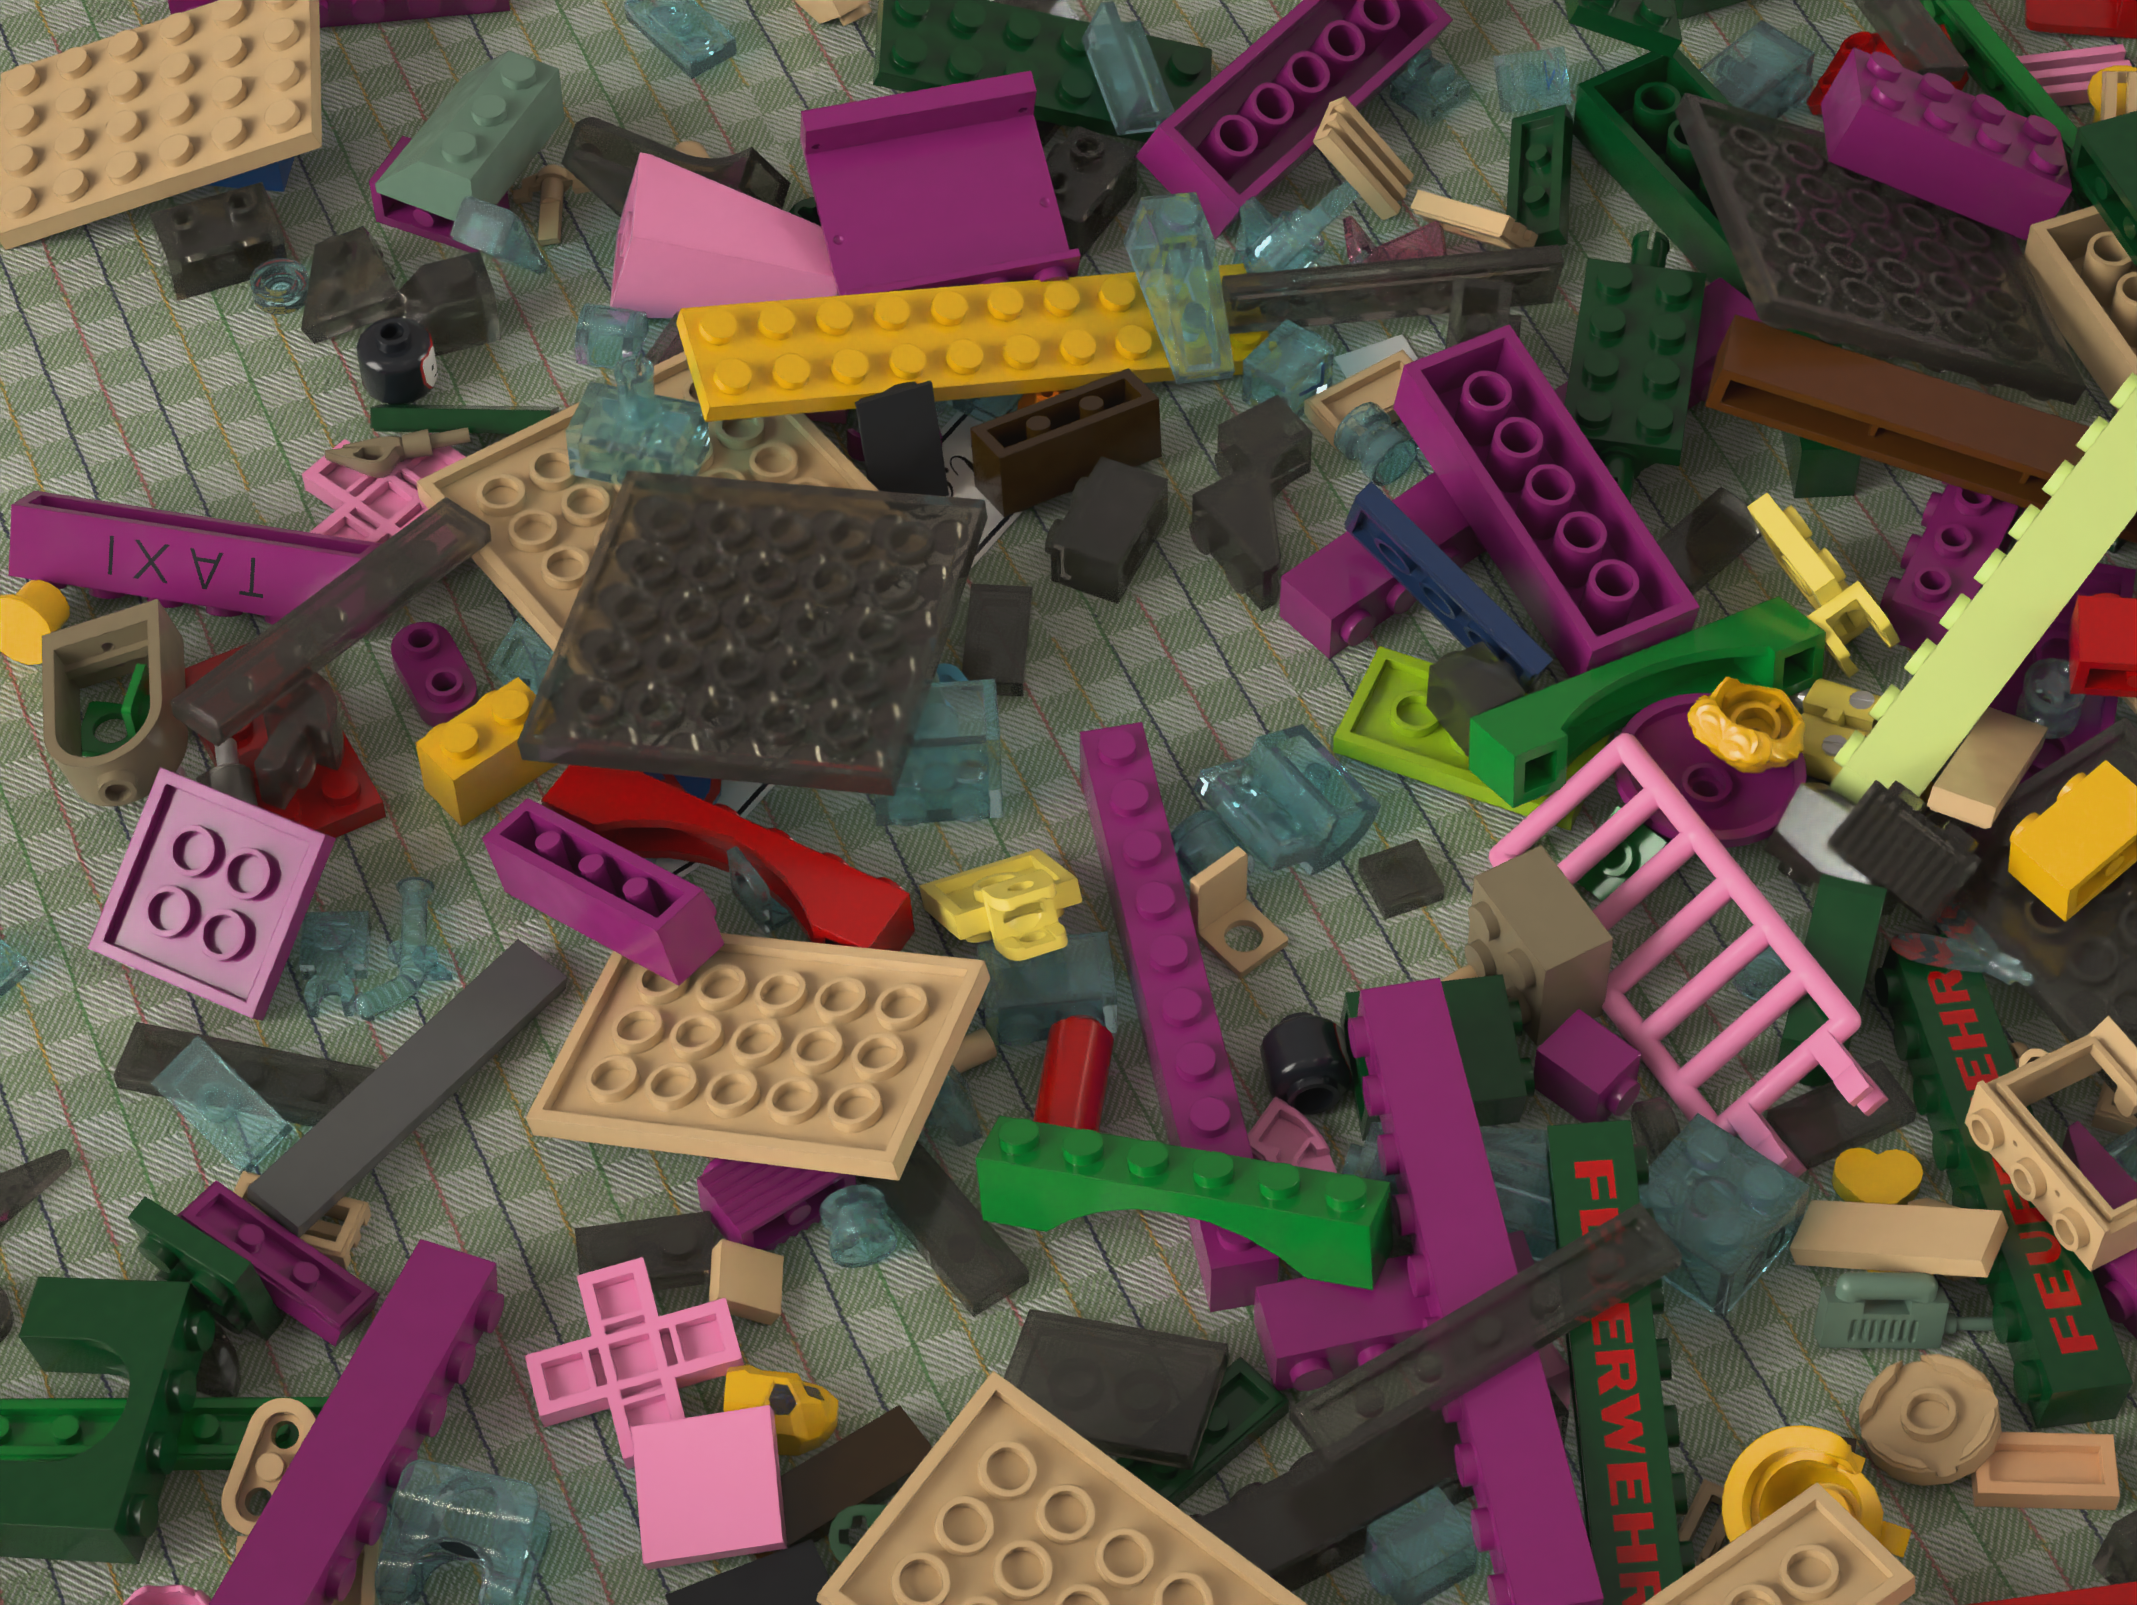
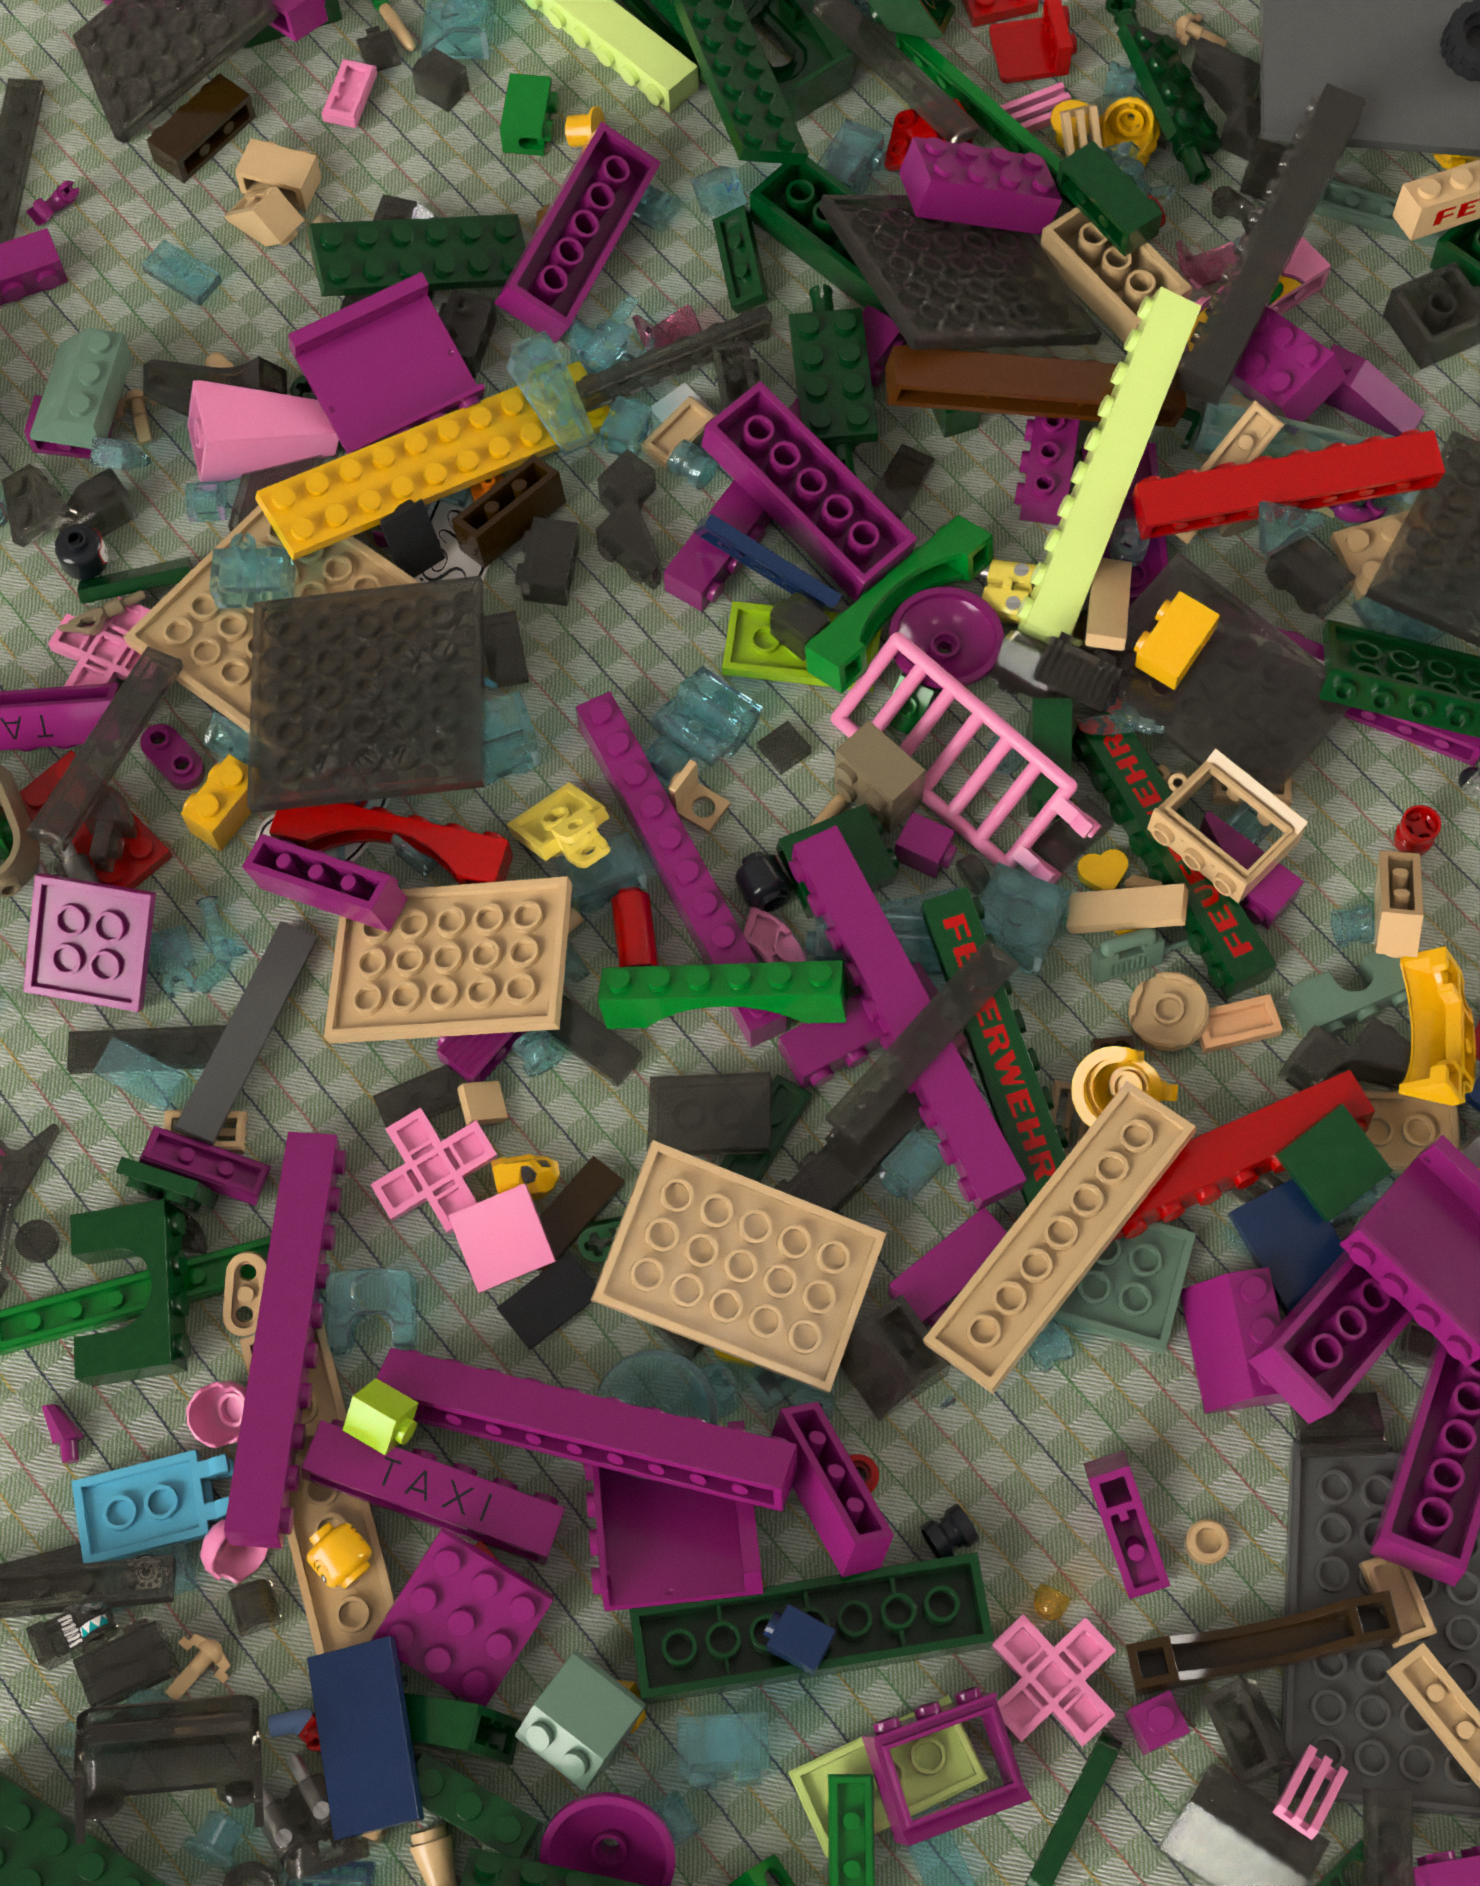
camera: 15 degrees left, 15 degrees up
clear light blue panel [1082,1,1174,135] -> none
tan tile [1313,96,1414,220] -> none
tan tile [1410,190,1538,255] -> none
yellow hair [1687,677,1805,774] -> none
light yellow plate [1747,493,1900,678] -> none

